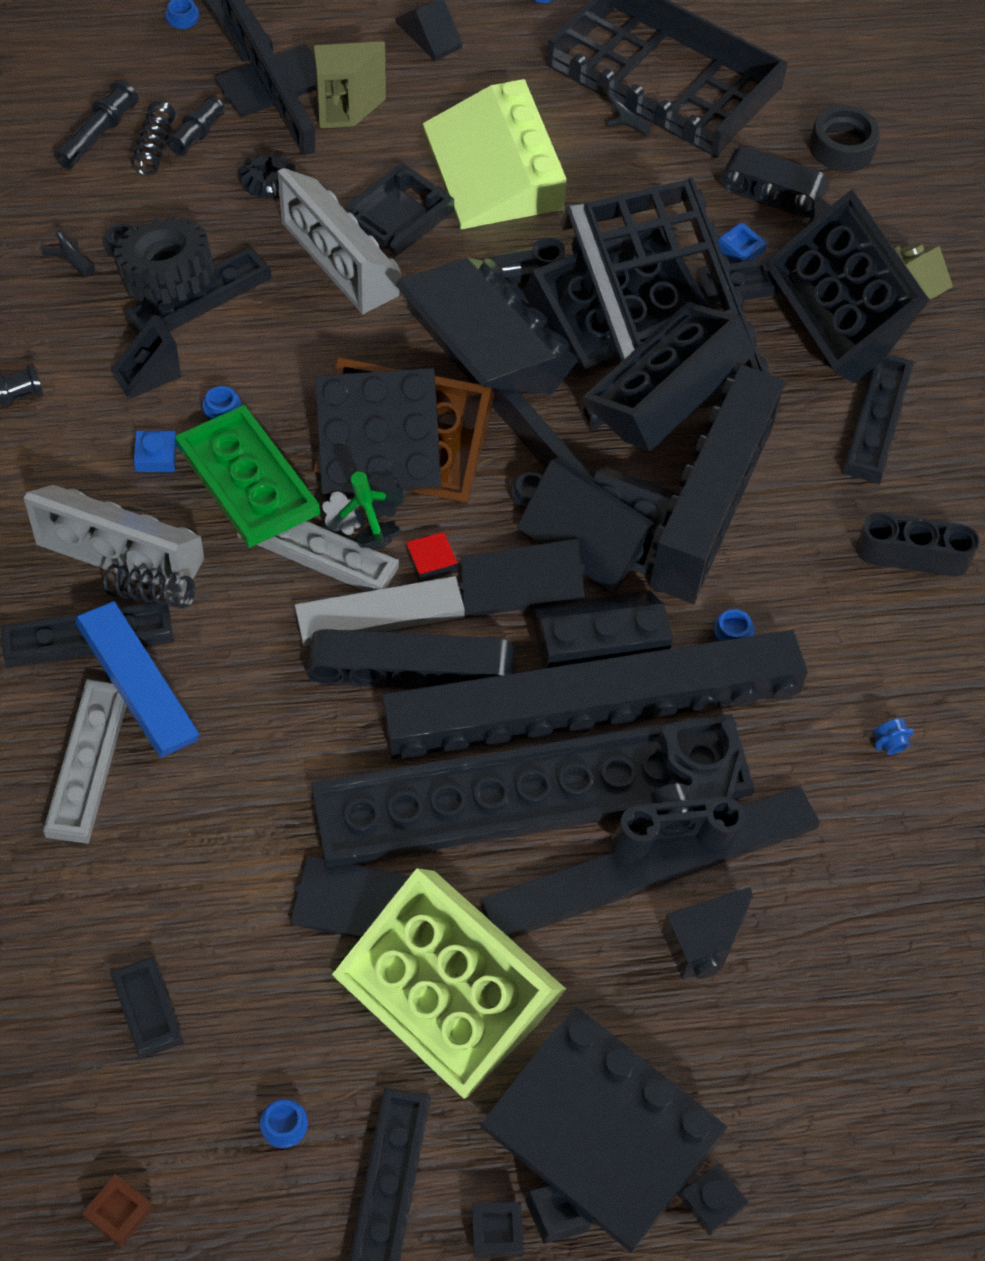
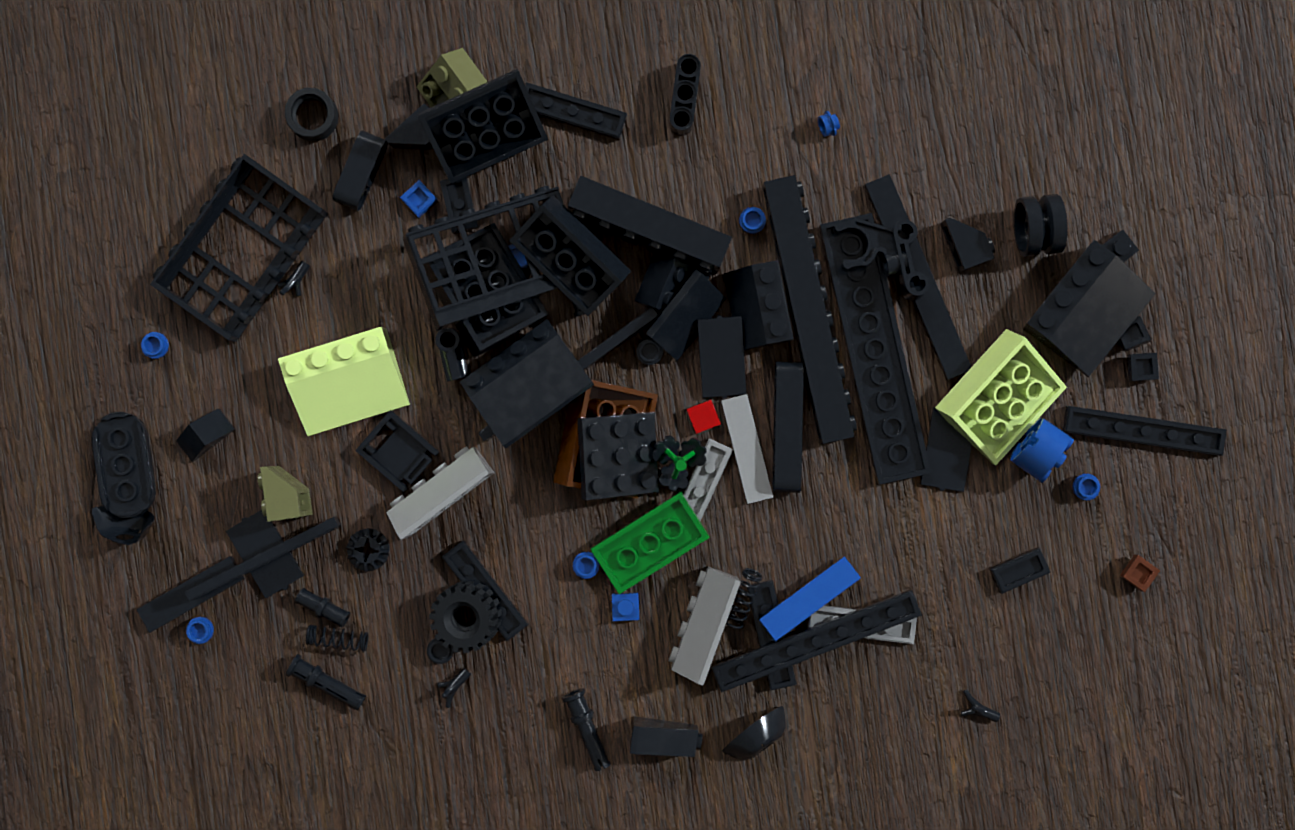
camera: 90 degrees left, 30 degrees up
black slope [110,315,181,398] -> none
none -> black tile [711,589,922,693]
none -> blue brick [1010,418,1074,483]
none -> black wheel [1013,194,1068,257]

